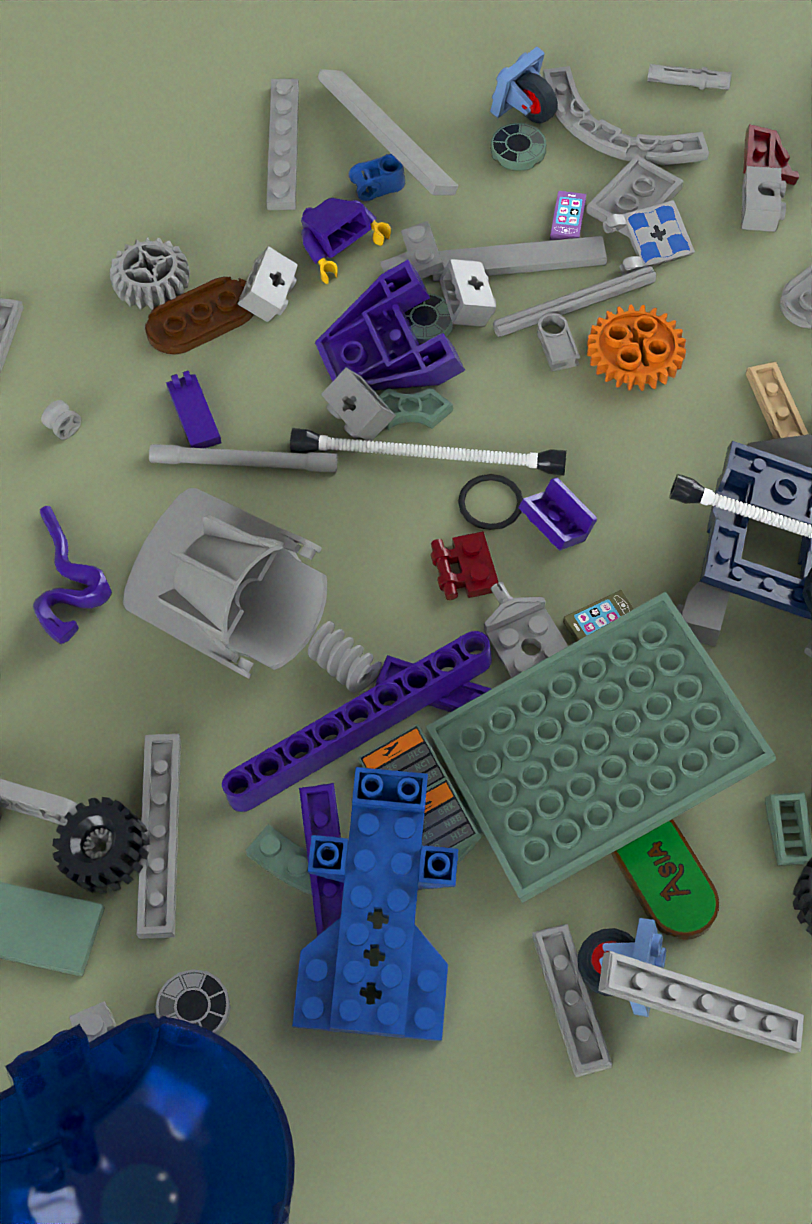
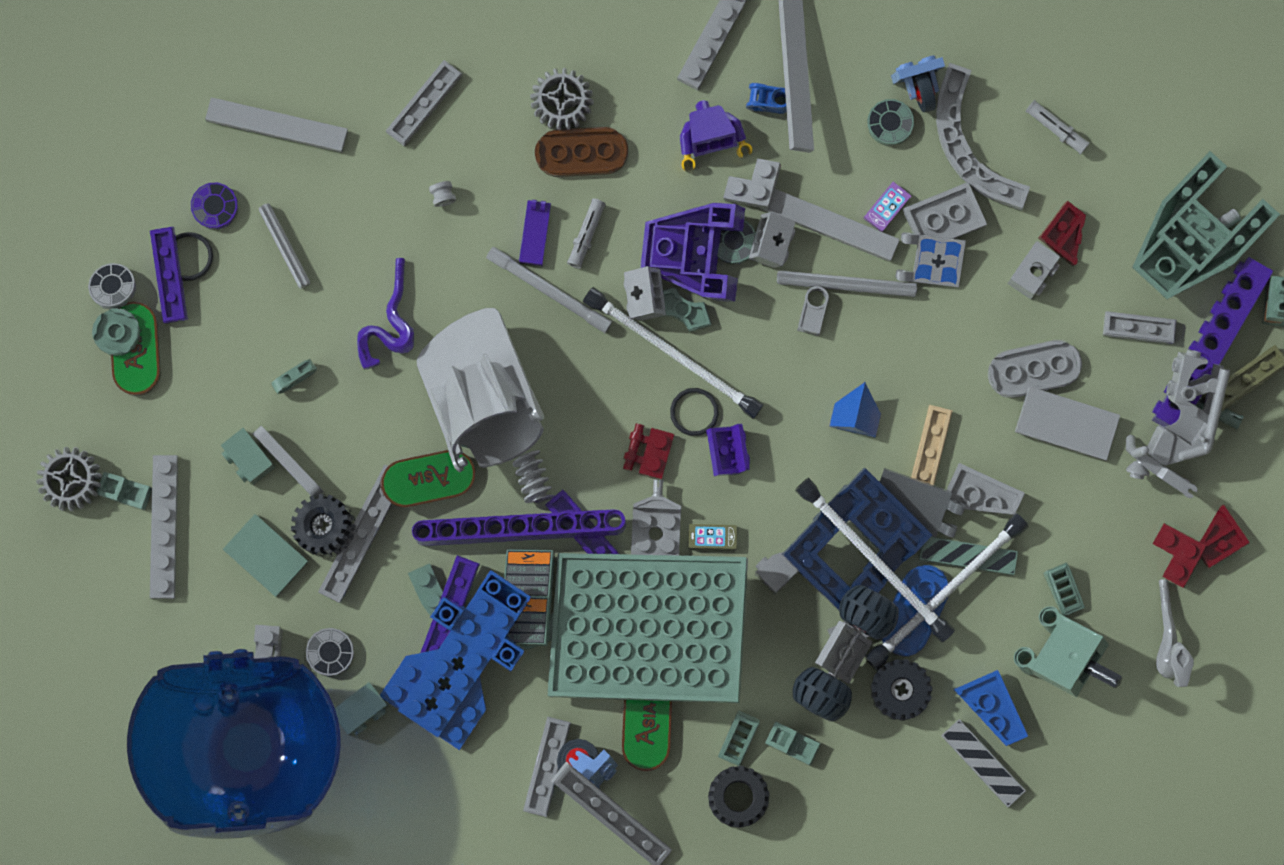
camera: 25 degrees right, 20 degrees up
brick [238,246,298,322] -> none
orange gear [587,304,686,391] -> none
none -> sand green brick [331,682,388,736]
none -> green tile [380,450,475,507]
none -> light grey pin [567,198,606,269]
none -> blue slope [829,382,881,437]

